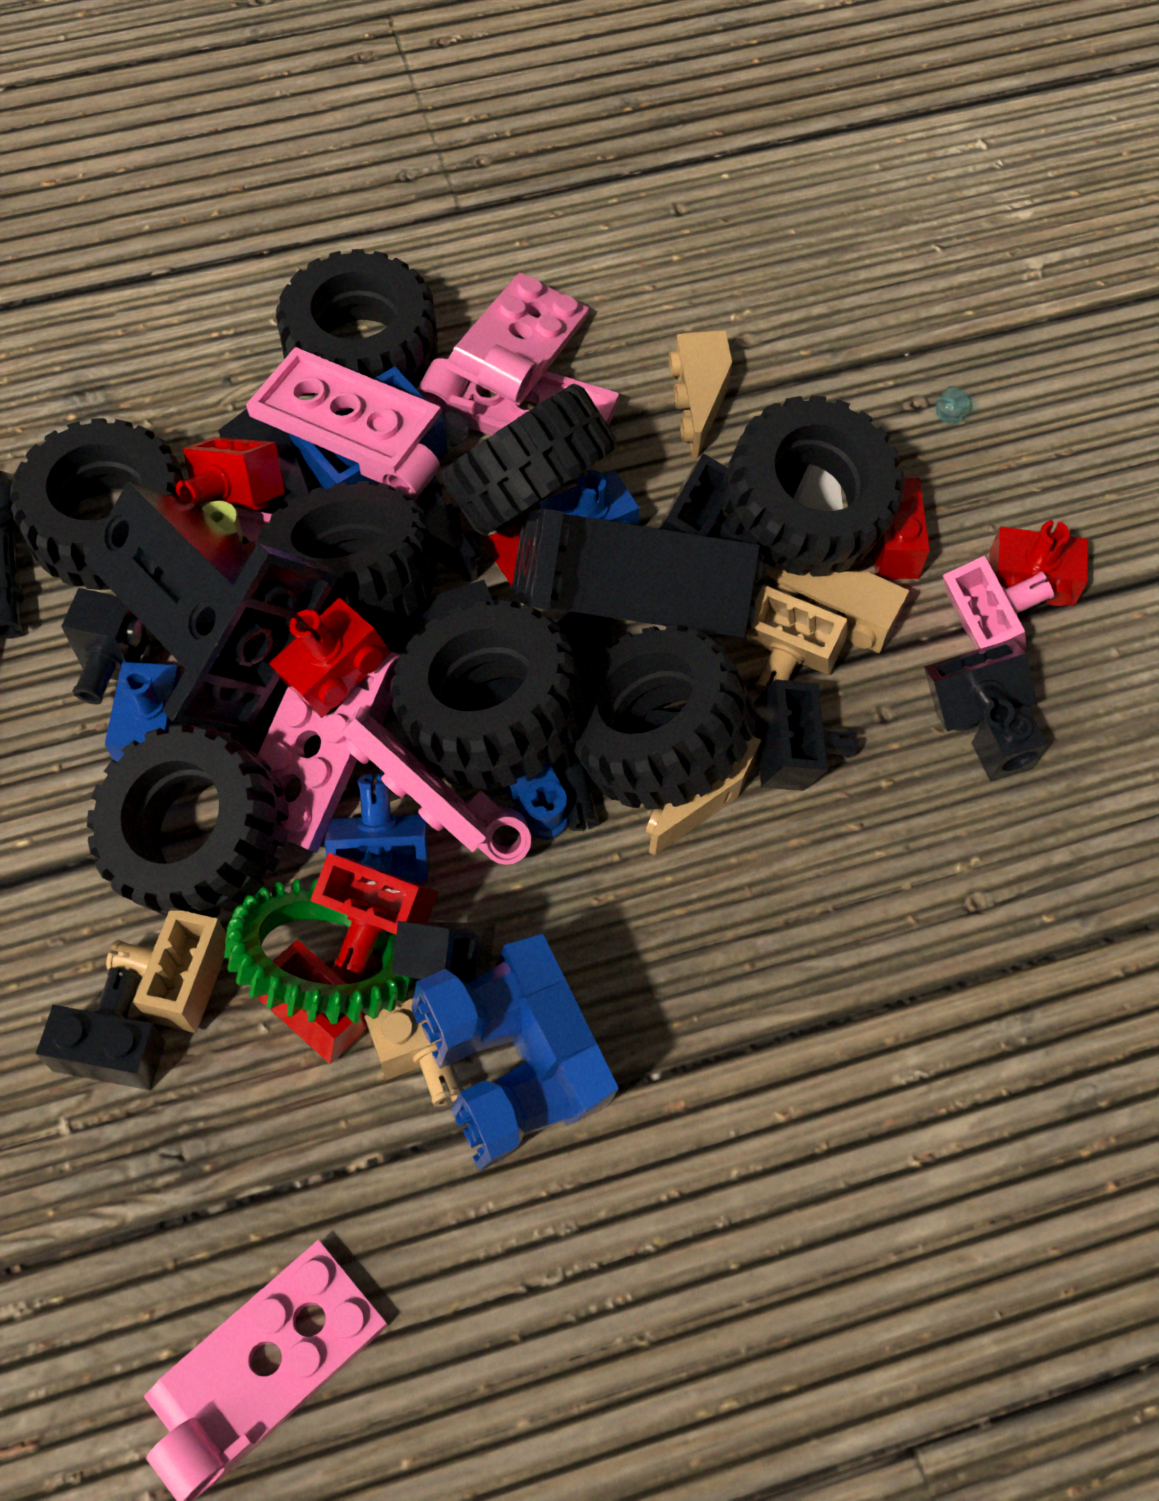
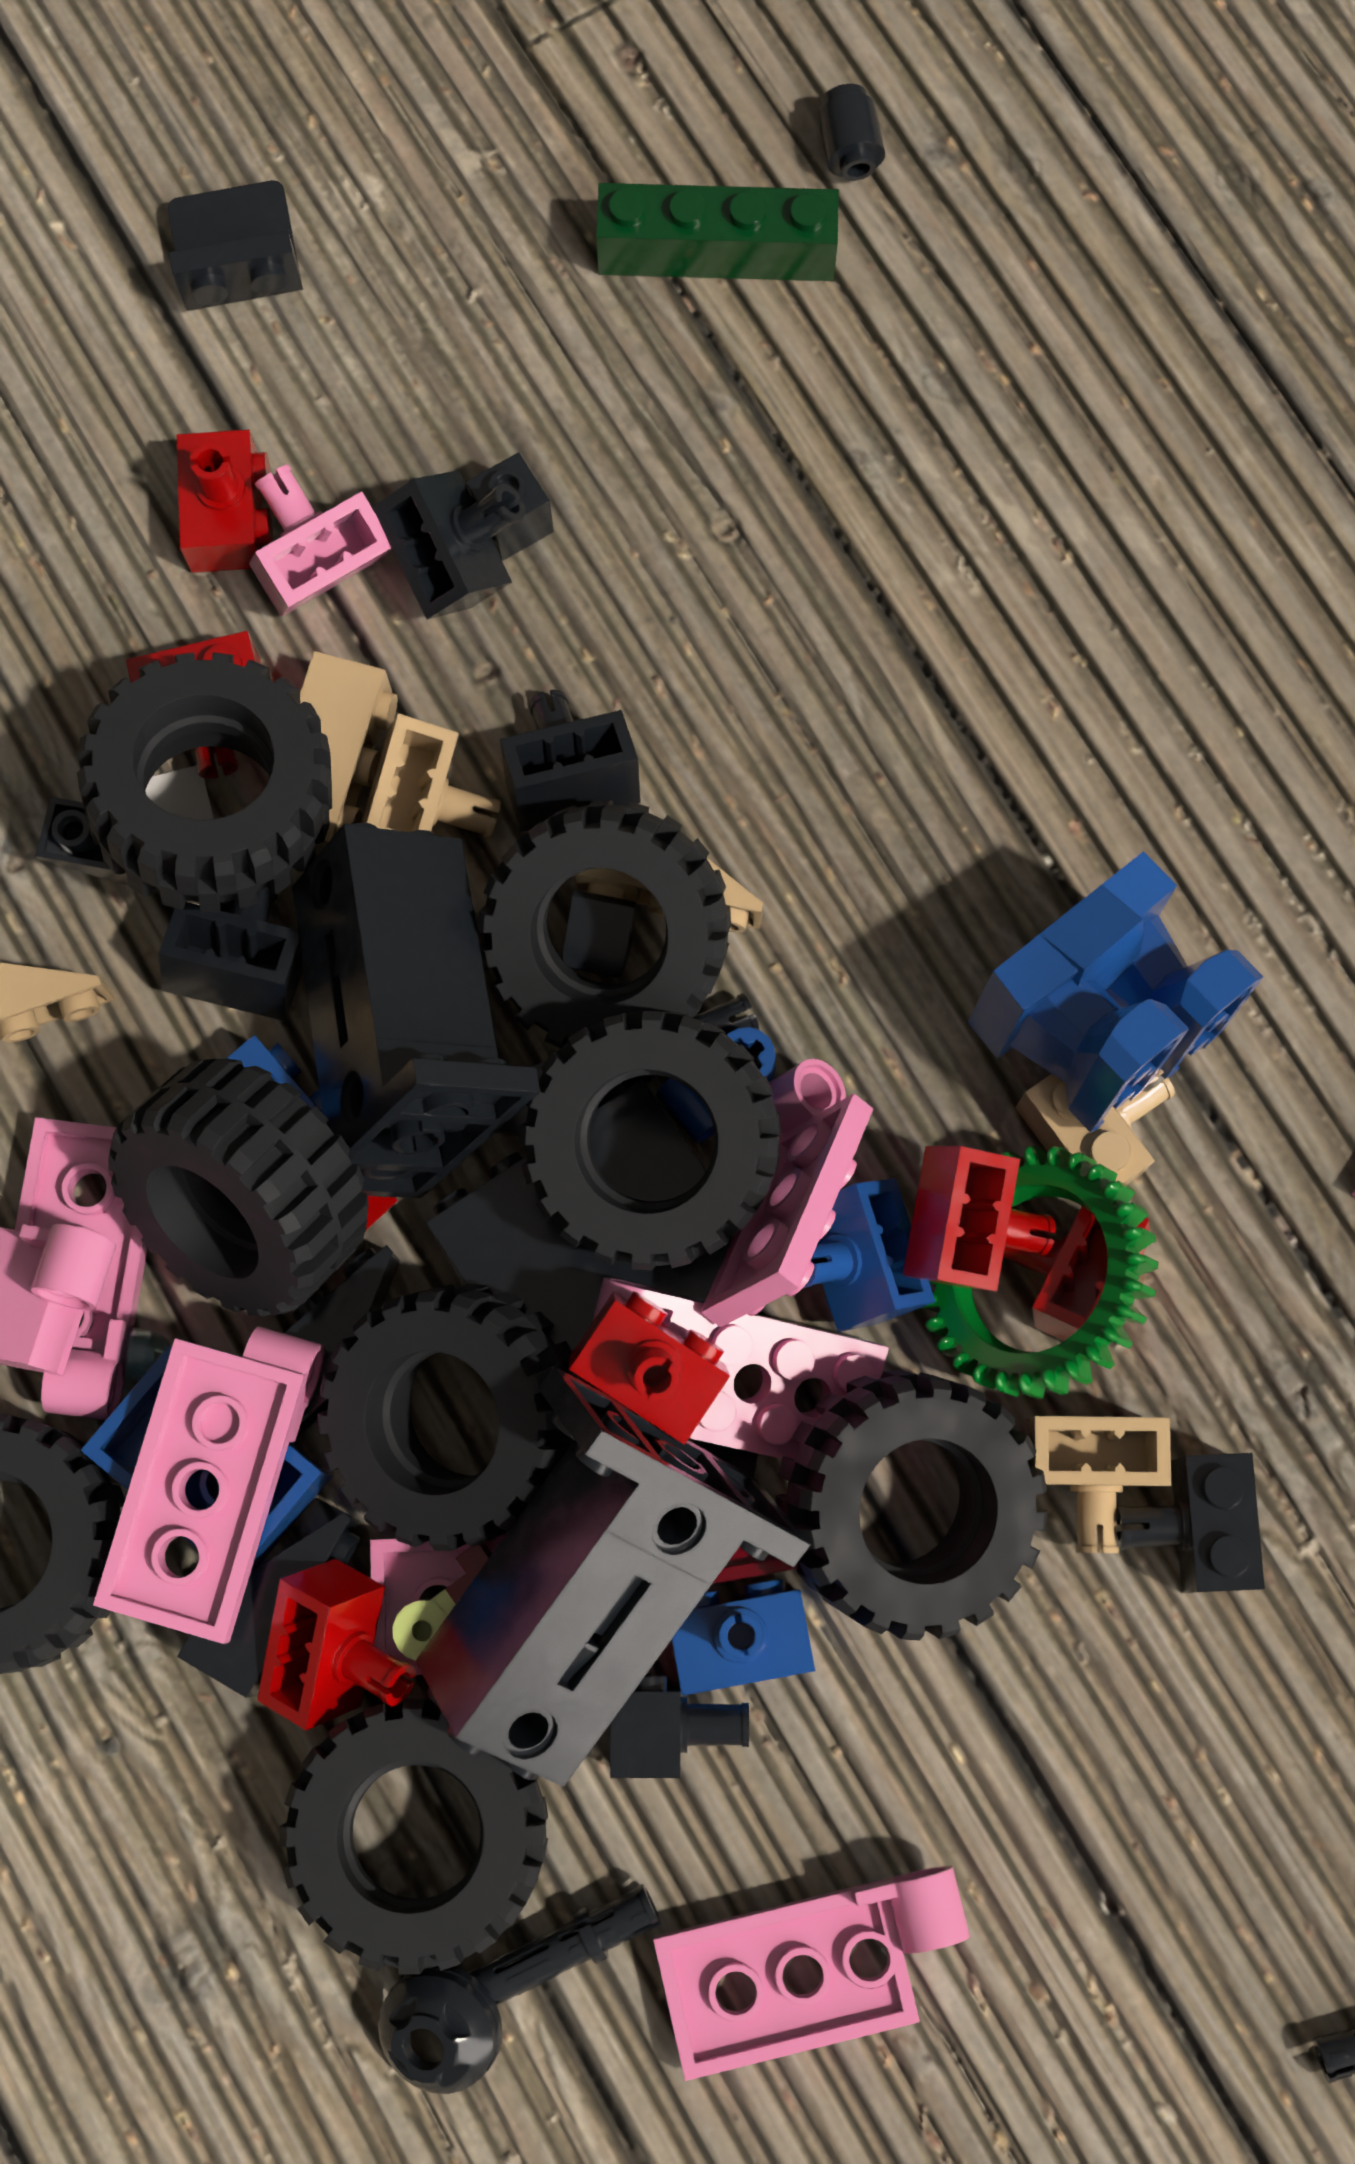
camera: 100 degrees left, 15 degrees up
black slope [392,921,495,982] -> none

